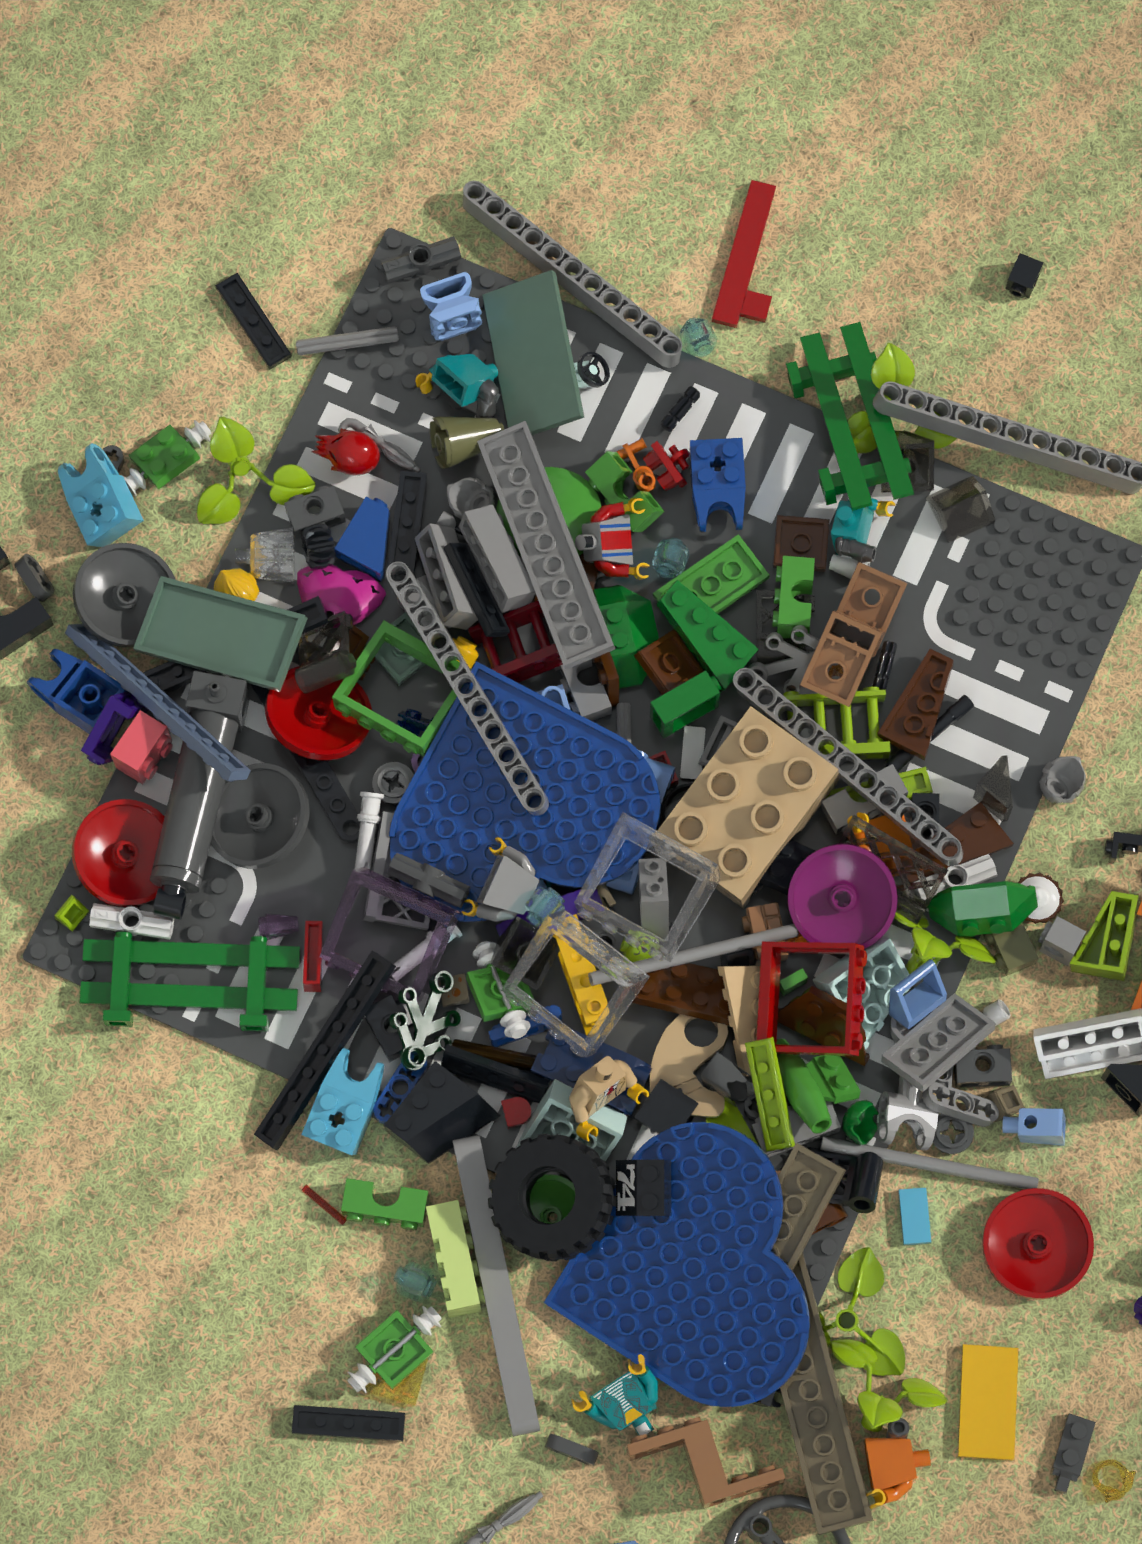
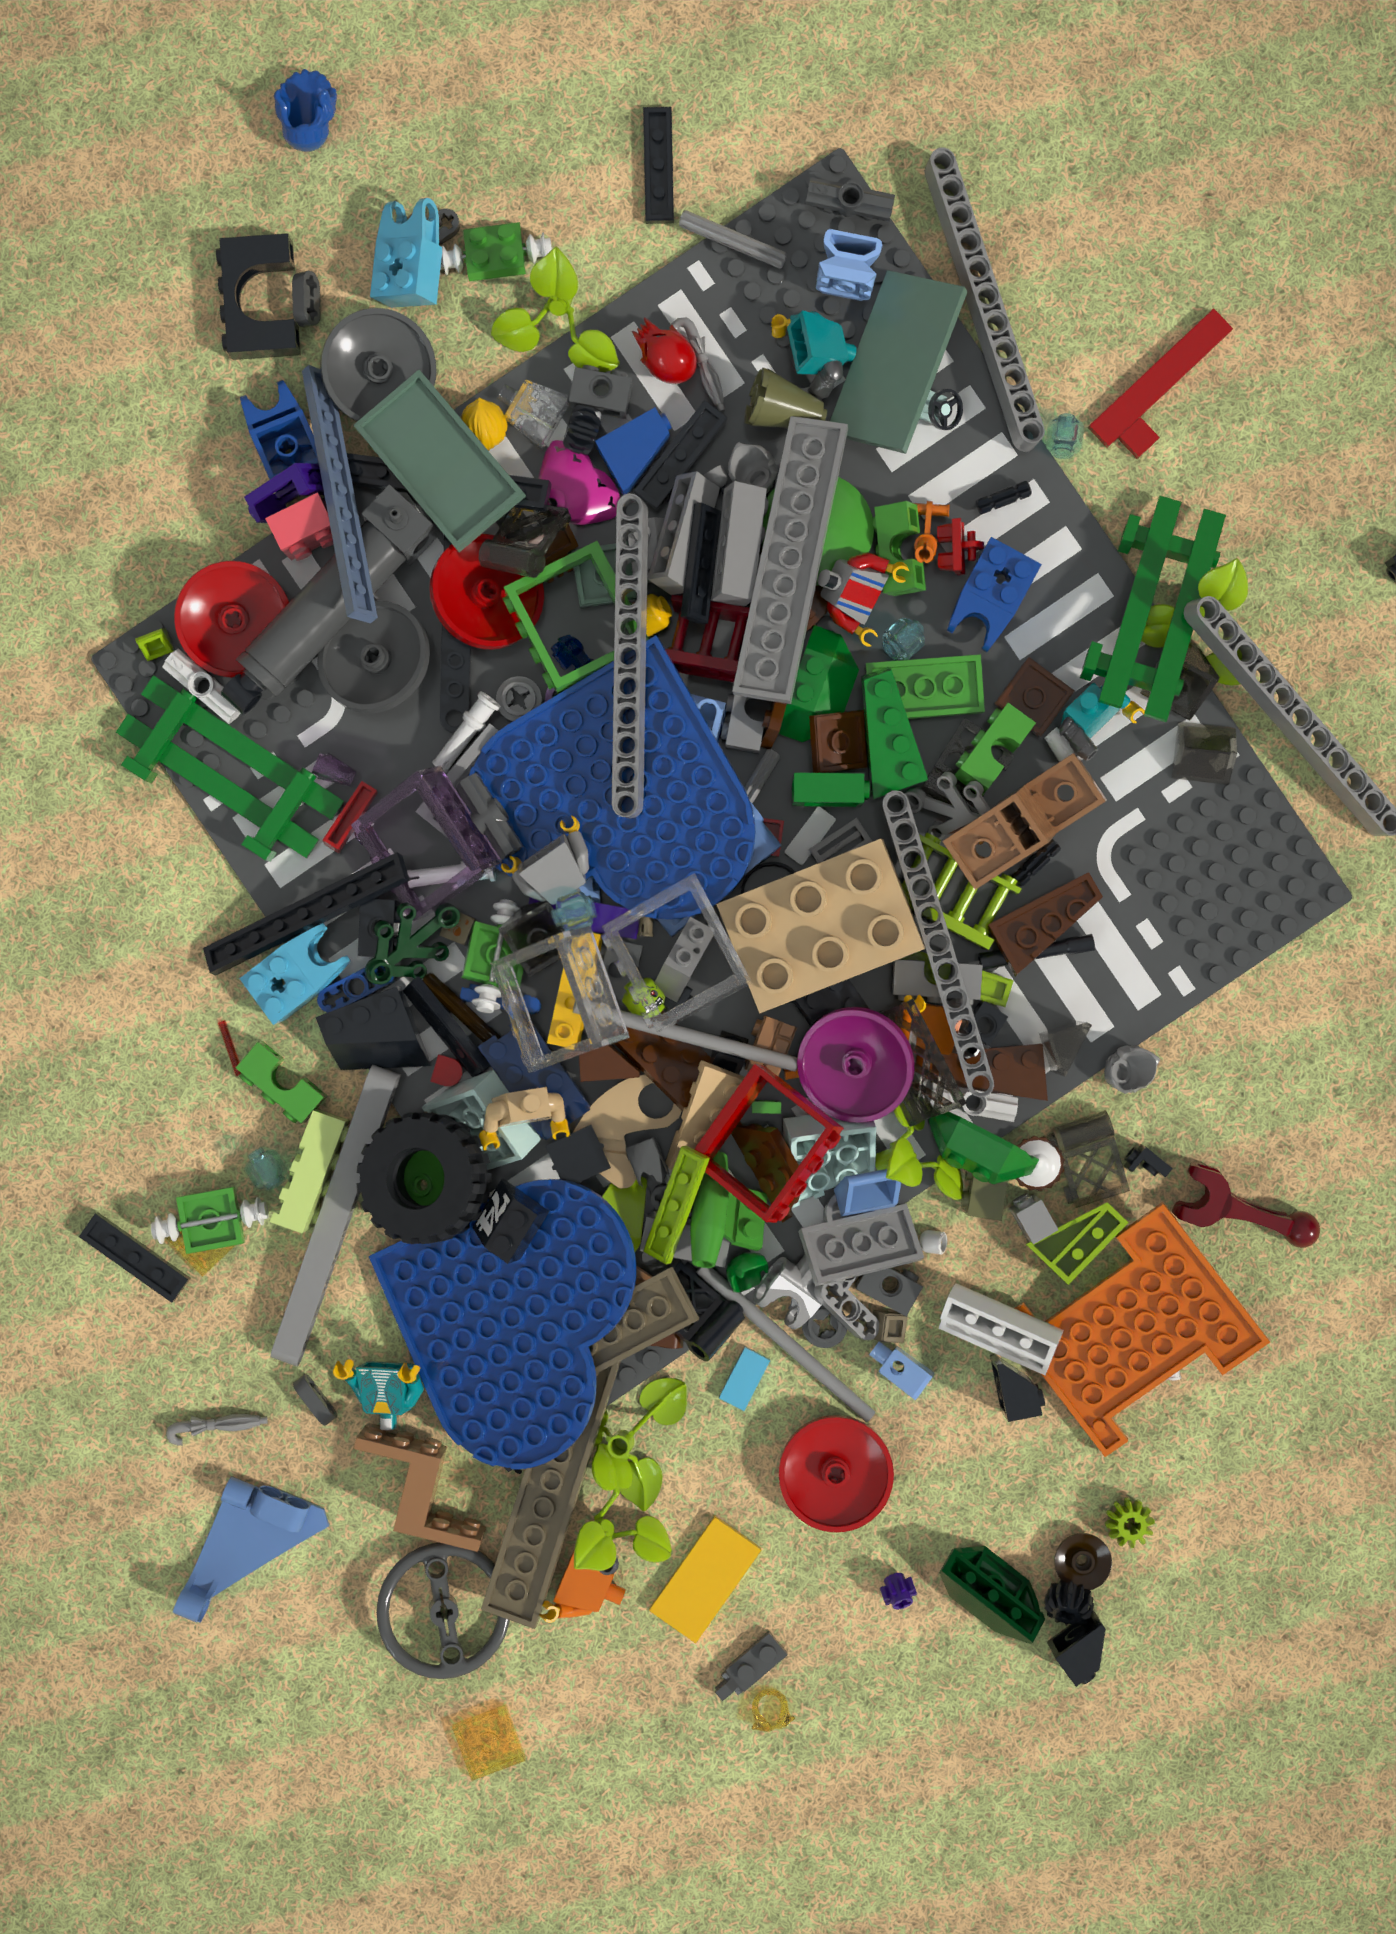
camera: 30 degrees right, 15 degrees up
none -> reddish brown slope [578,1038,641,1082]
none -> clear smoke piece [1047,1110,1130,1208]

